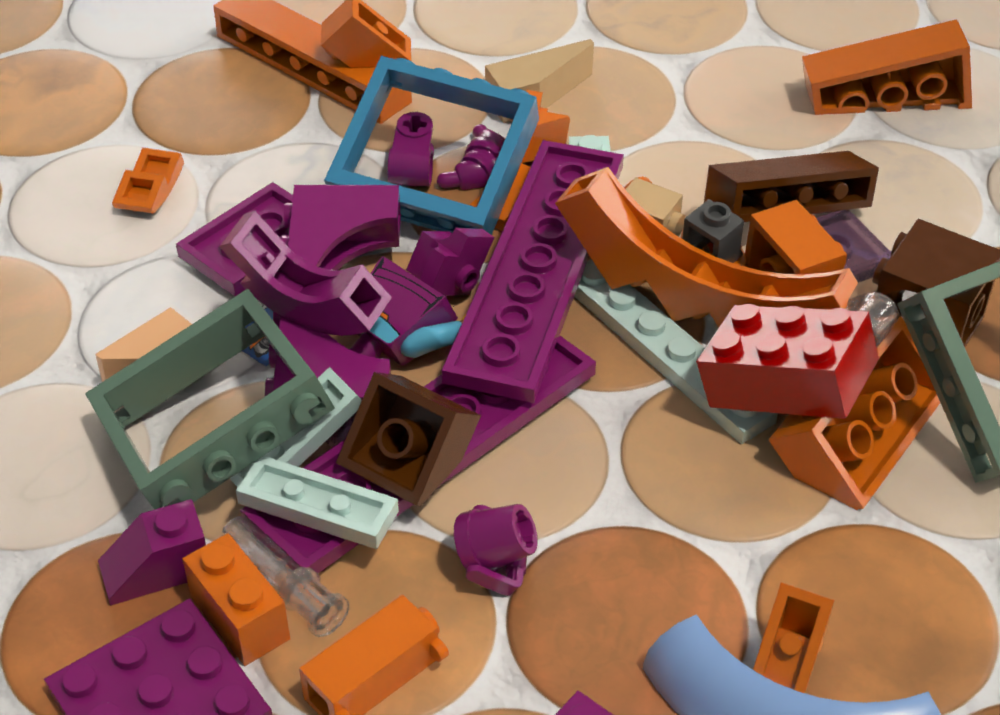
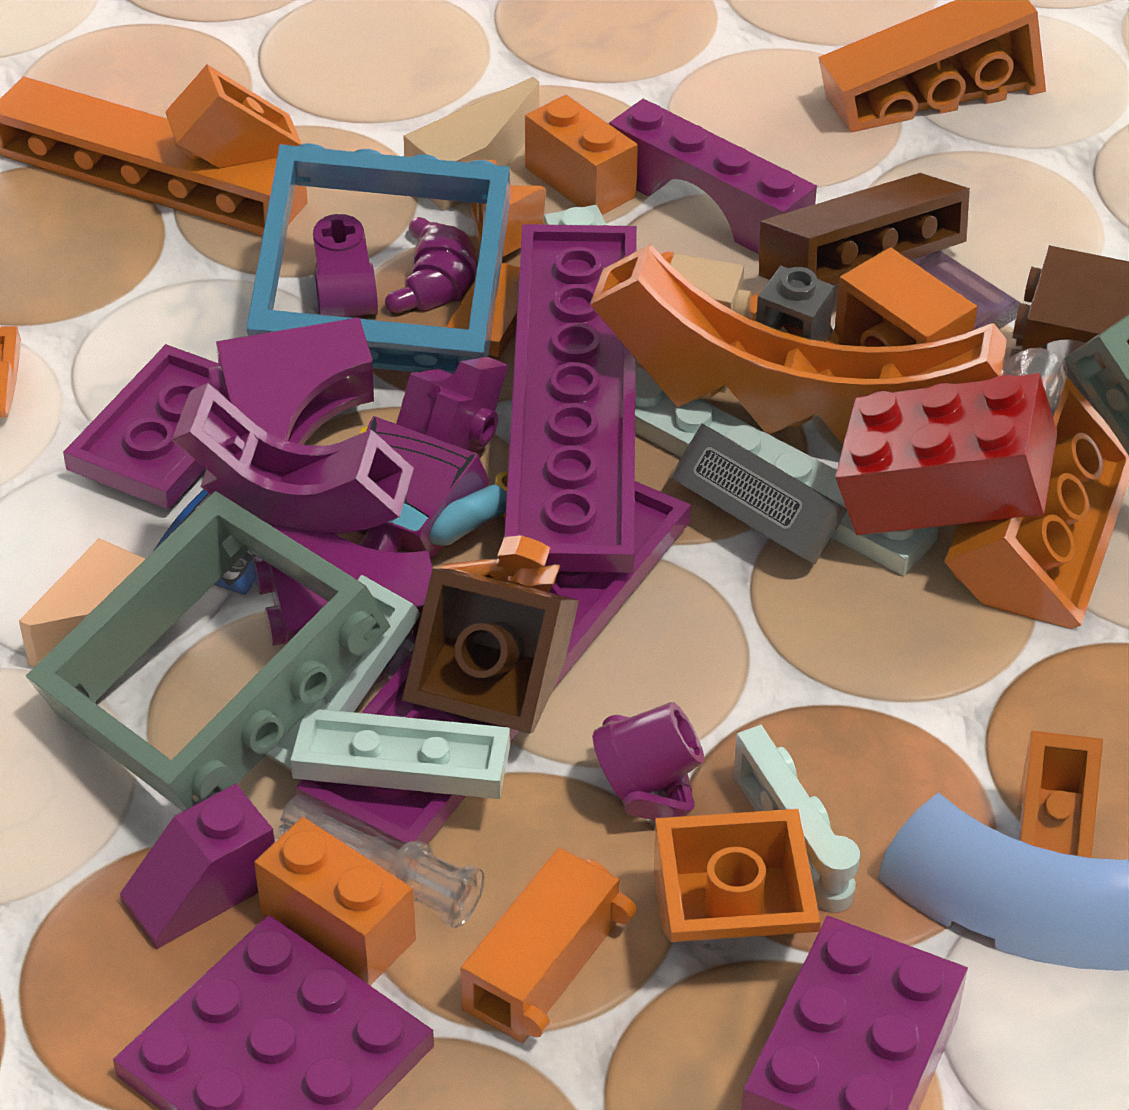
camera: 15 degrees left, 0 degrees up
none -> orange bar [440,536,560,592]
none -> orange brick [525,94,638,215]
none -> magenta arch [609,98,817,254]
none -> orange slope [654,809,821,942]
none -> dark grey beam [670,423,847,564]
none -> light aqua plate [733,725,860,913]

